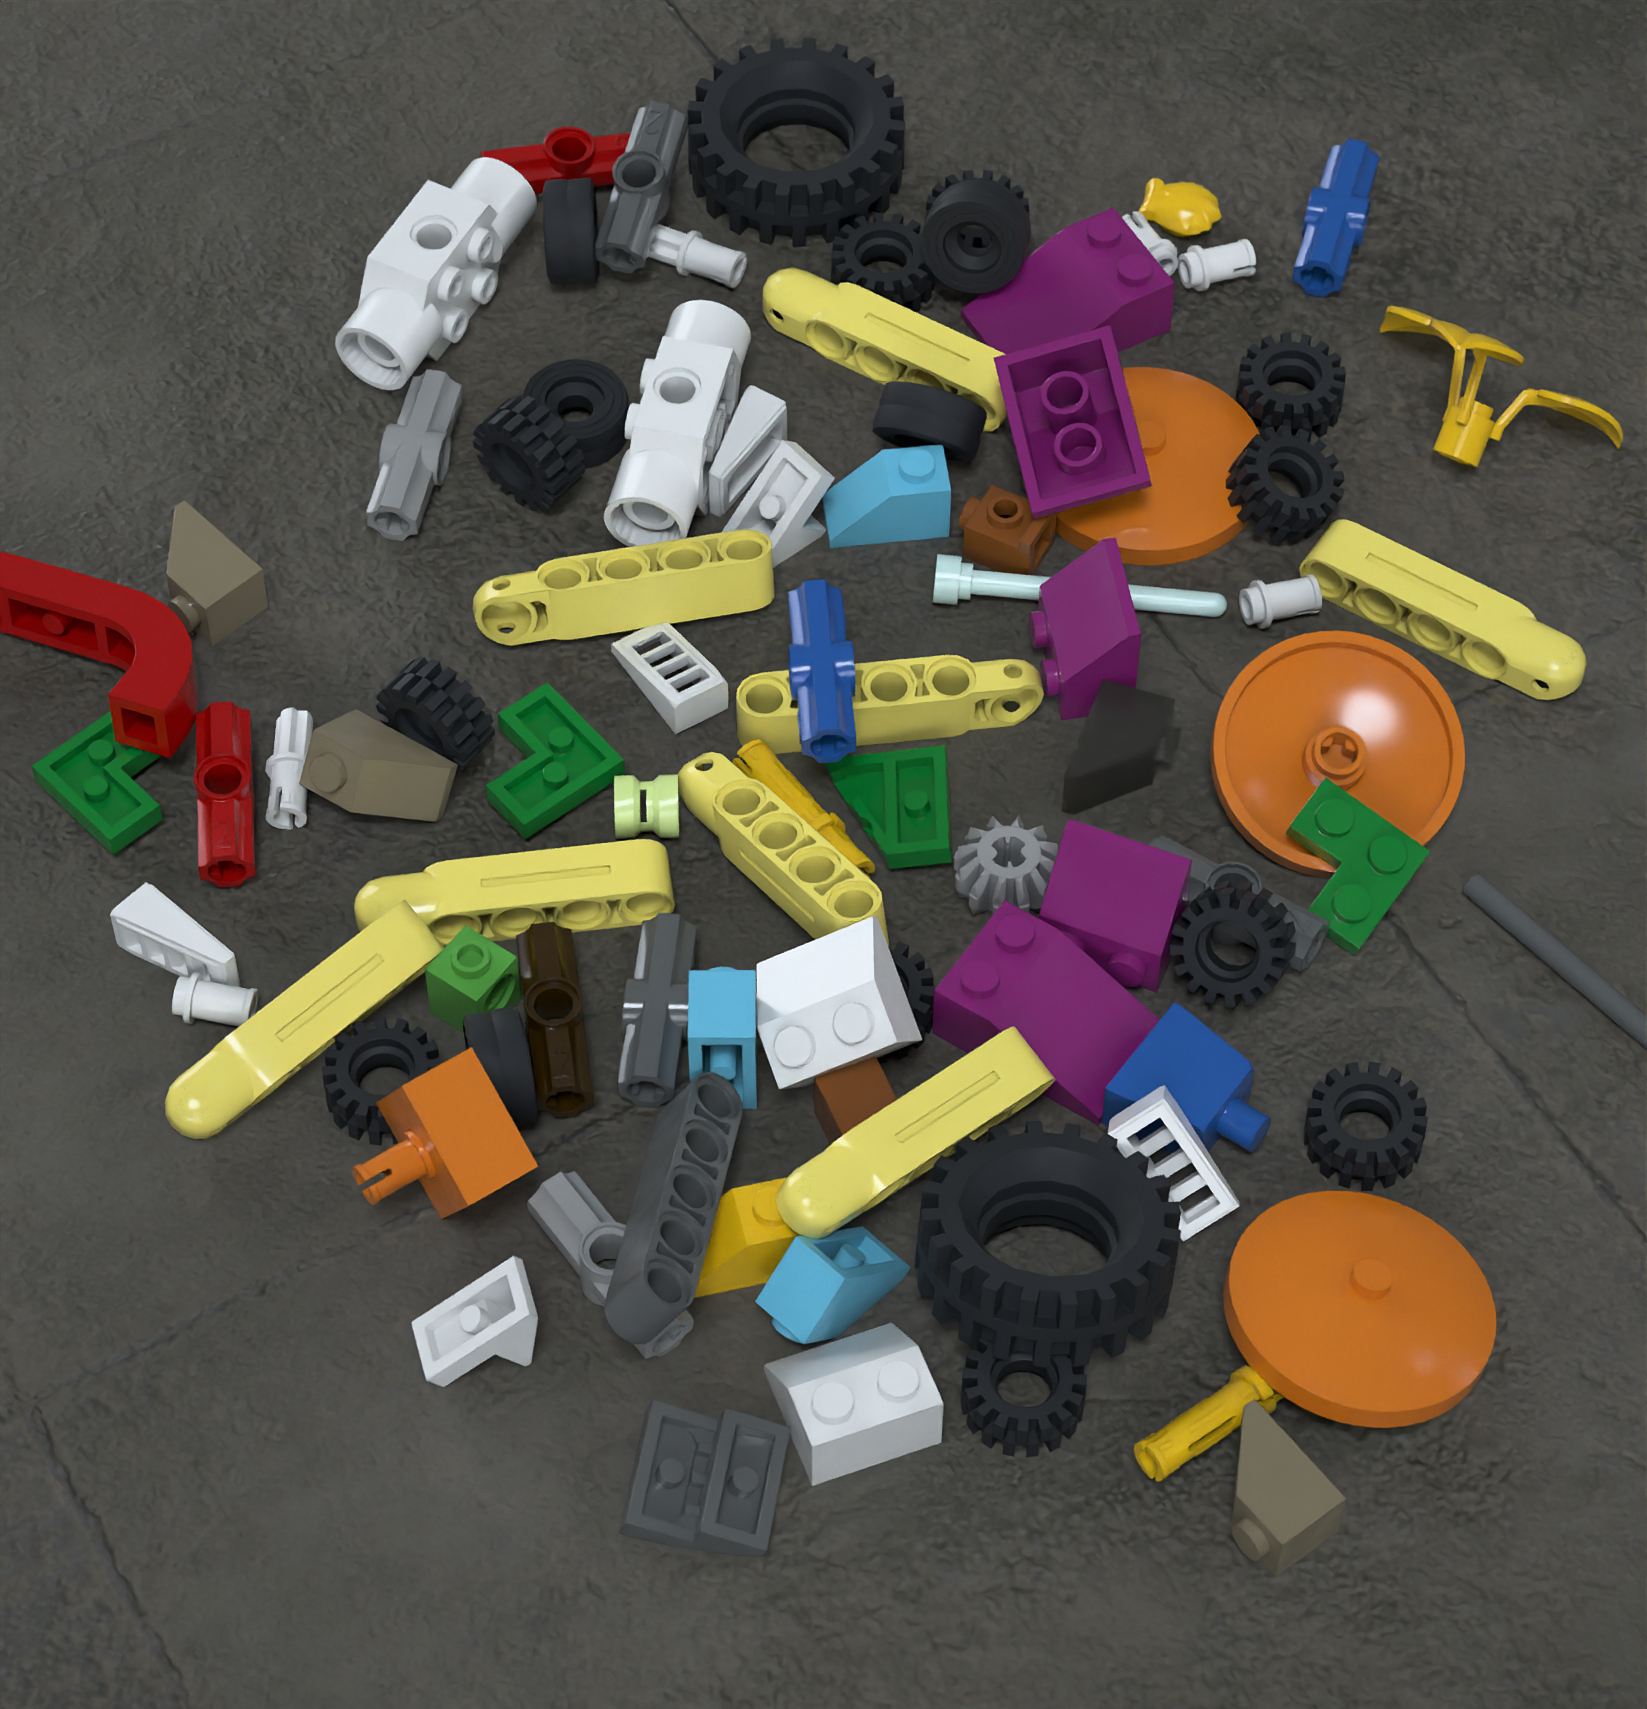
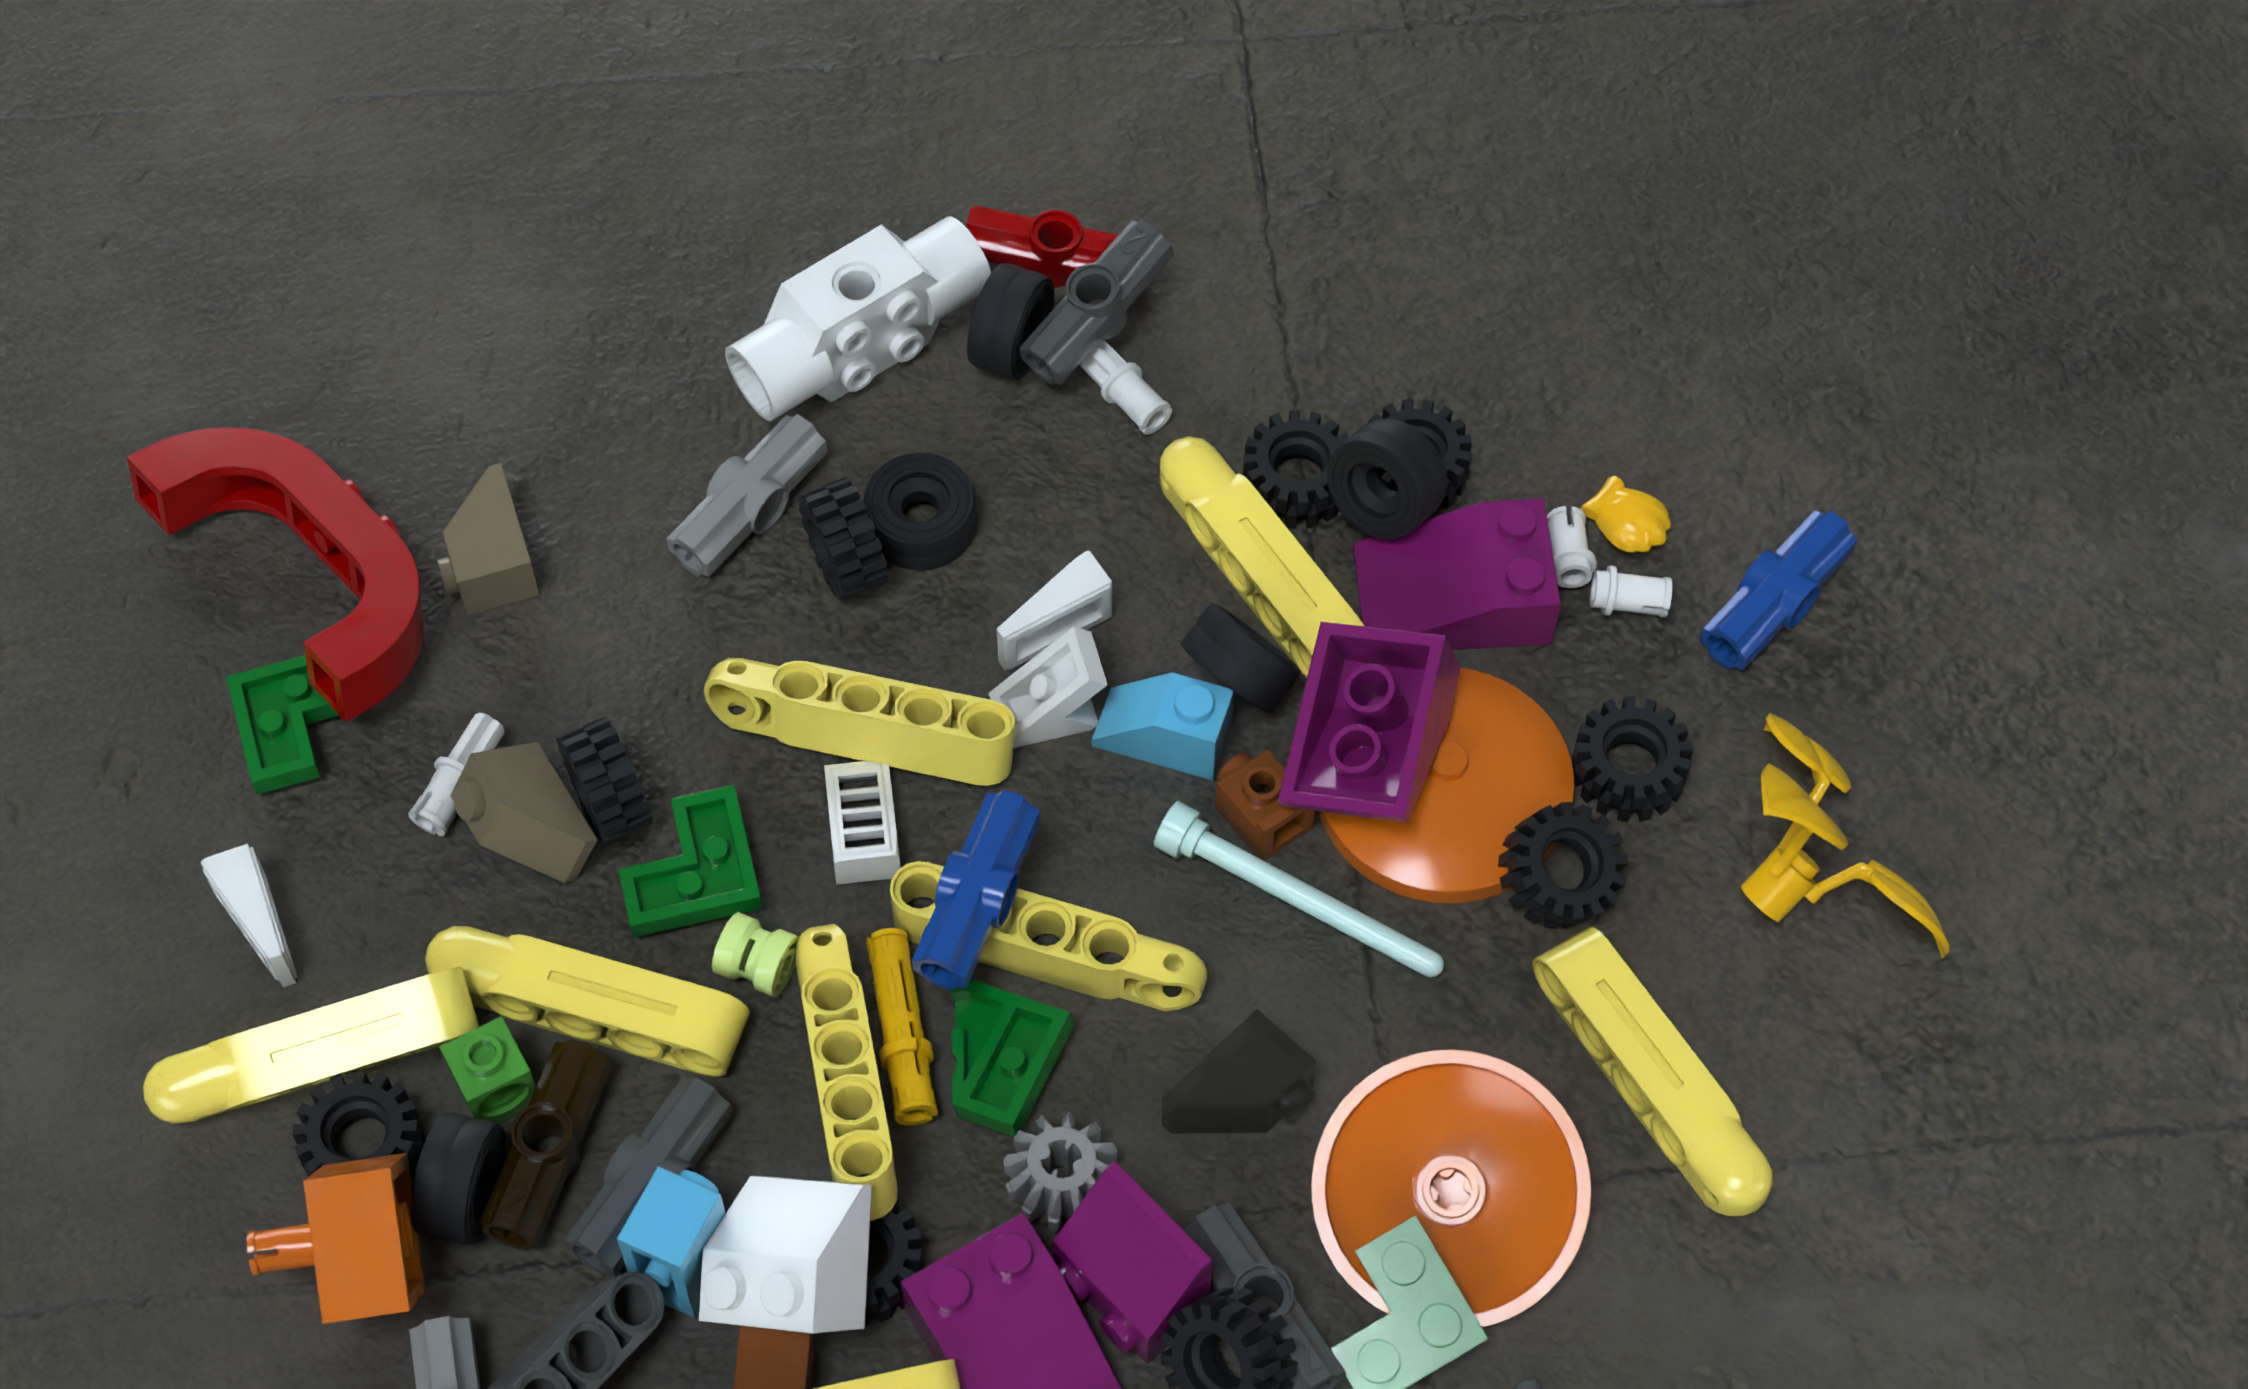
camera: 25 degrees right, 5 degrees up
white pin [172,972,259,1026] -> none
red piece [193,701,257,888] -> none
white brick [604,300,751,547] -> none
black tyre [688,38,905,247] -> none
magenta slope [1029,537,1141,720] -> none
white pin [1239,574,1322,629] -> none

